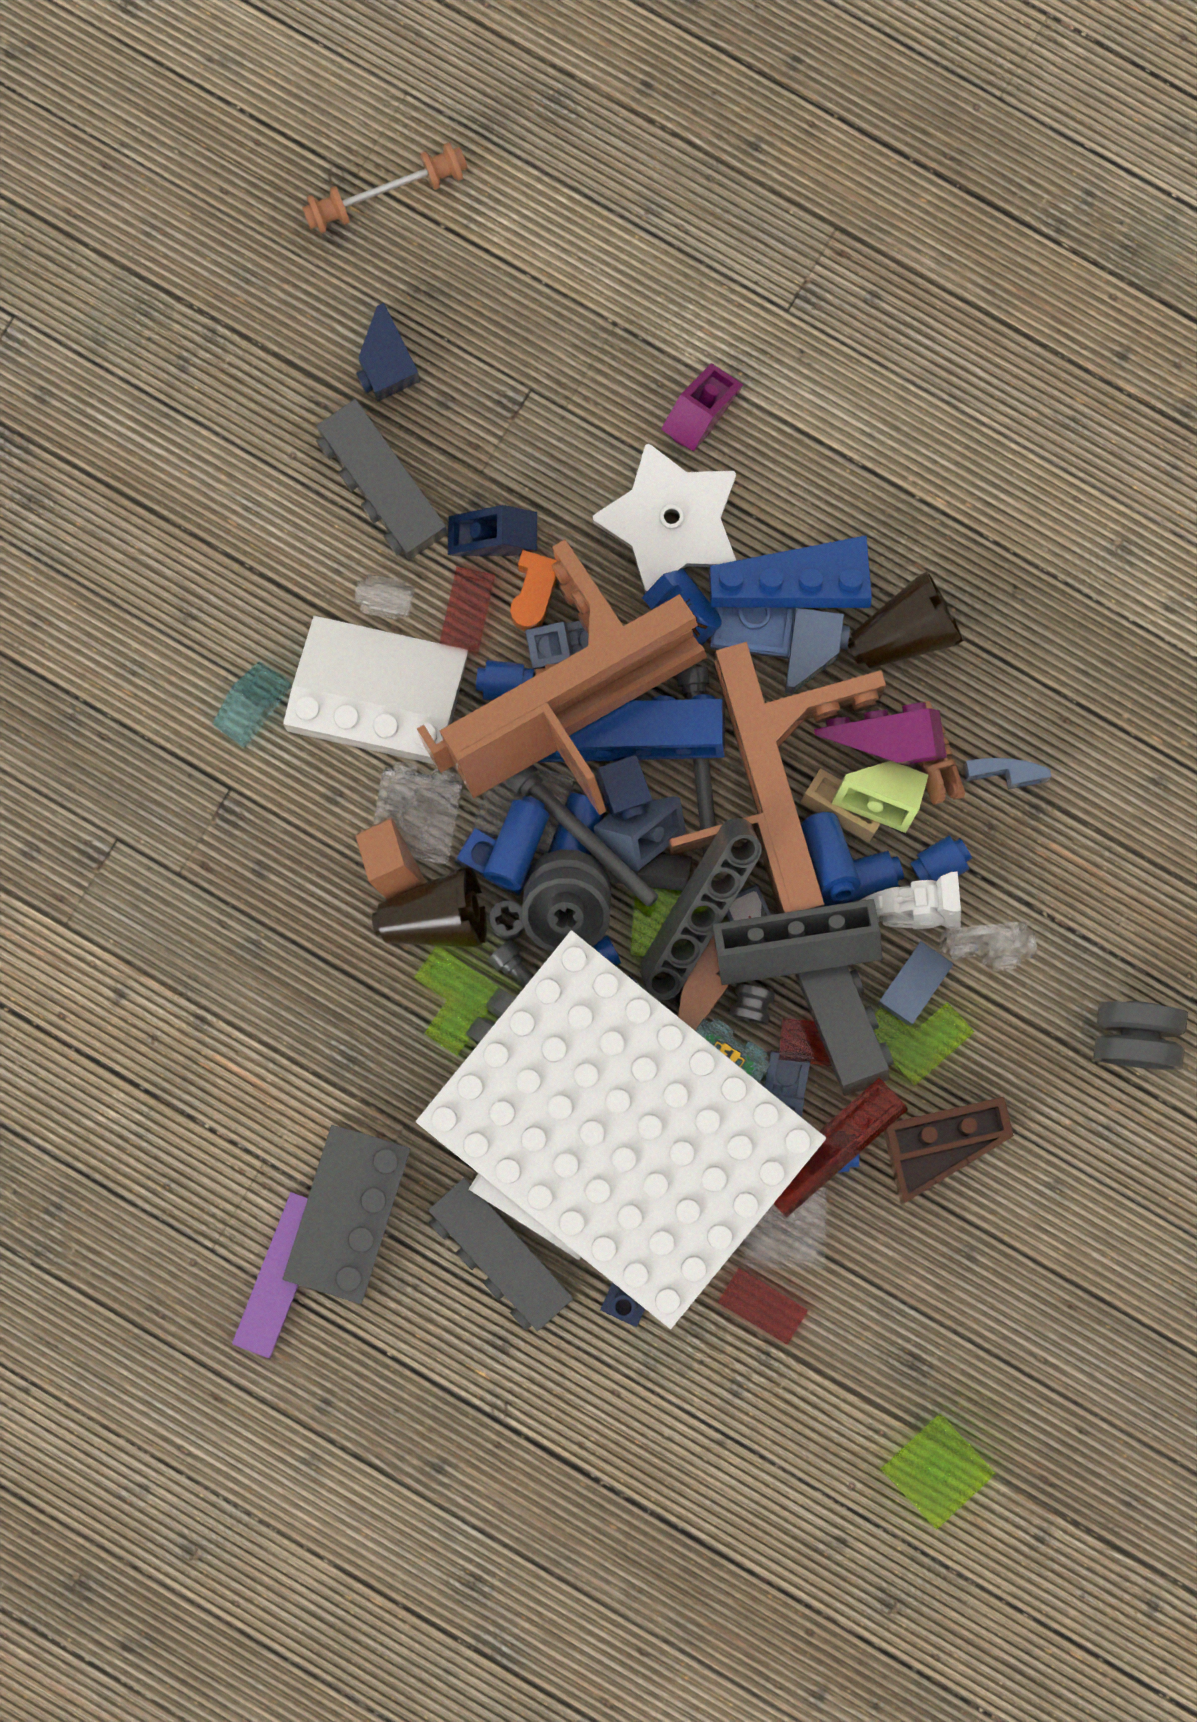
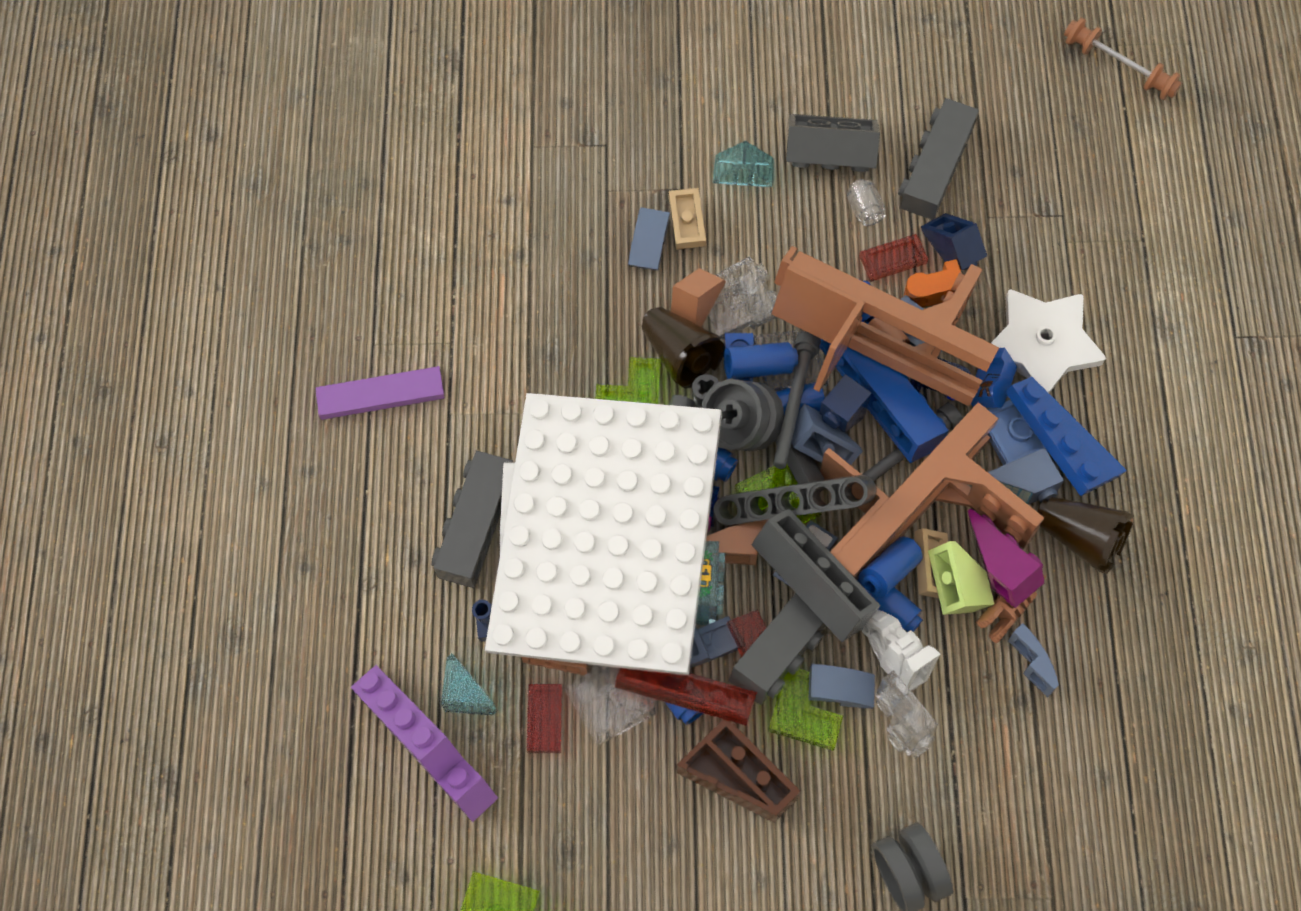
camera: 60 degrees right, 15 degrees down
dark grey slope [282,1125,411,1305] -> none
white slope [283,616,469,765] -> none
dark blue slope [356,303,420,402] -> none
magenta slope [661,363,743,451] -> none
flat silver wheel [729,983,776,1025] -> none
blue brick [910,835,972,881] -> none
none -> medium lavender arch [351,665,498,822]
none -> clear light blue slope [441,653,497,715]
none -> sand blue slope [628,207,670,271]
none -> tan plate [669,188,706,250]
none -> dark grey slope [786,114,880,172]

